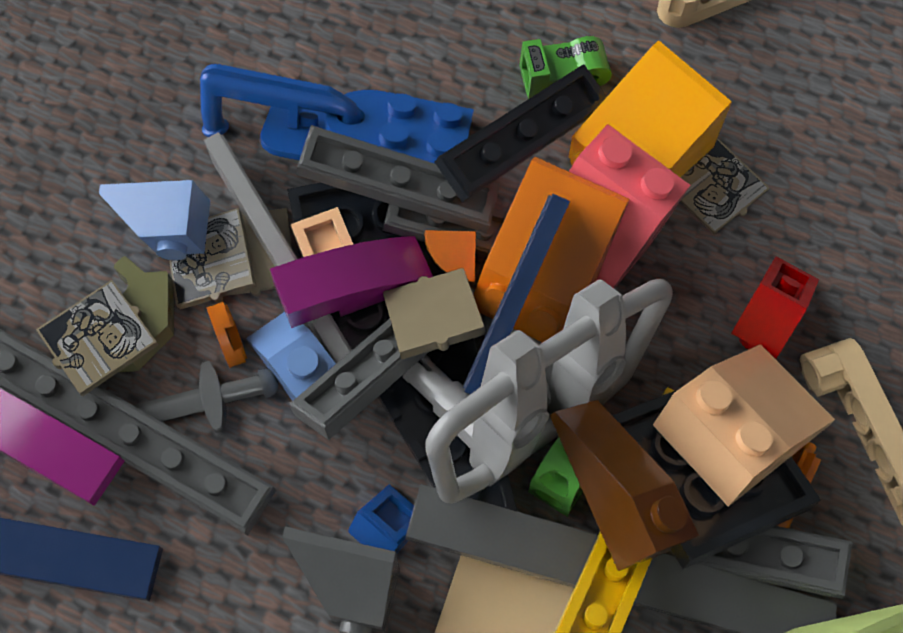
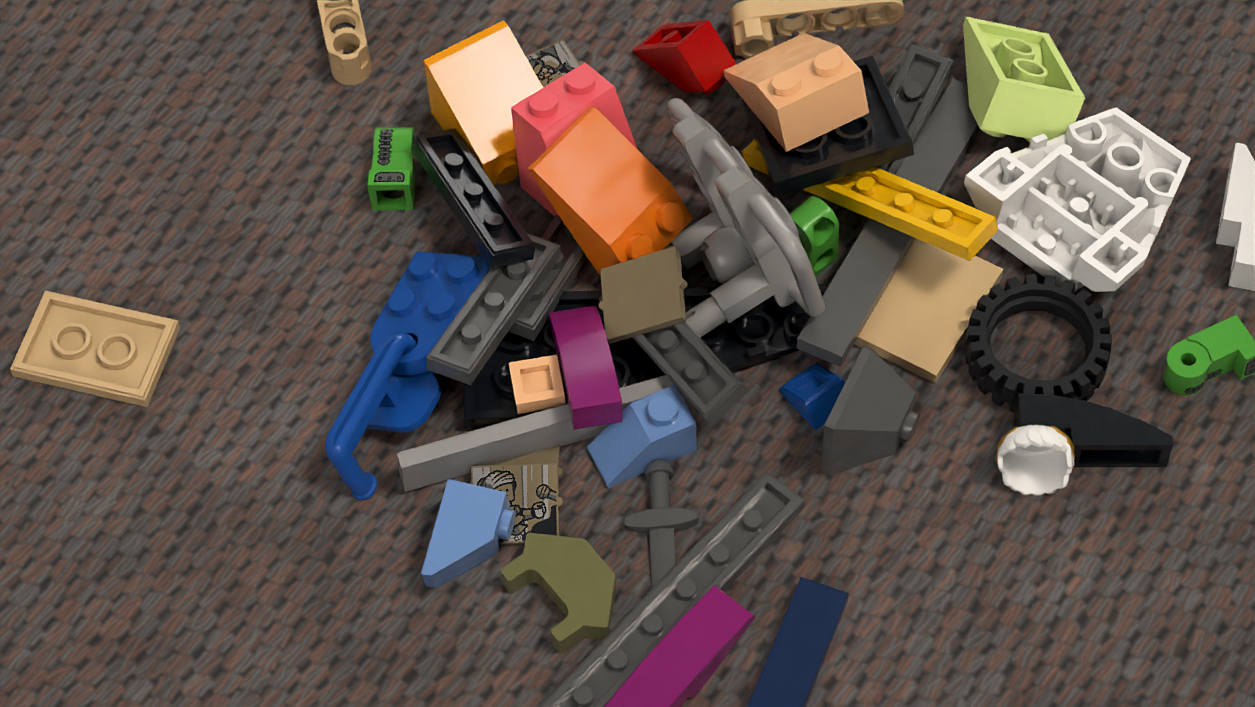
camera: 75 degrees left, 10 degrees down
piece [36,280,158,397] -> none
orange tile [207,302,248,368] -> none
orange tile [424,230,476,282] -> none
dark blue tile [463,193,570,394] -> none
reddish brown slope [550,400,699,571] -> none

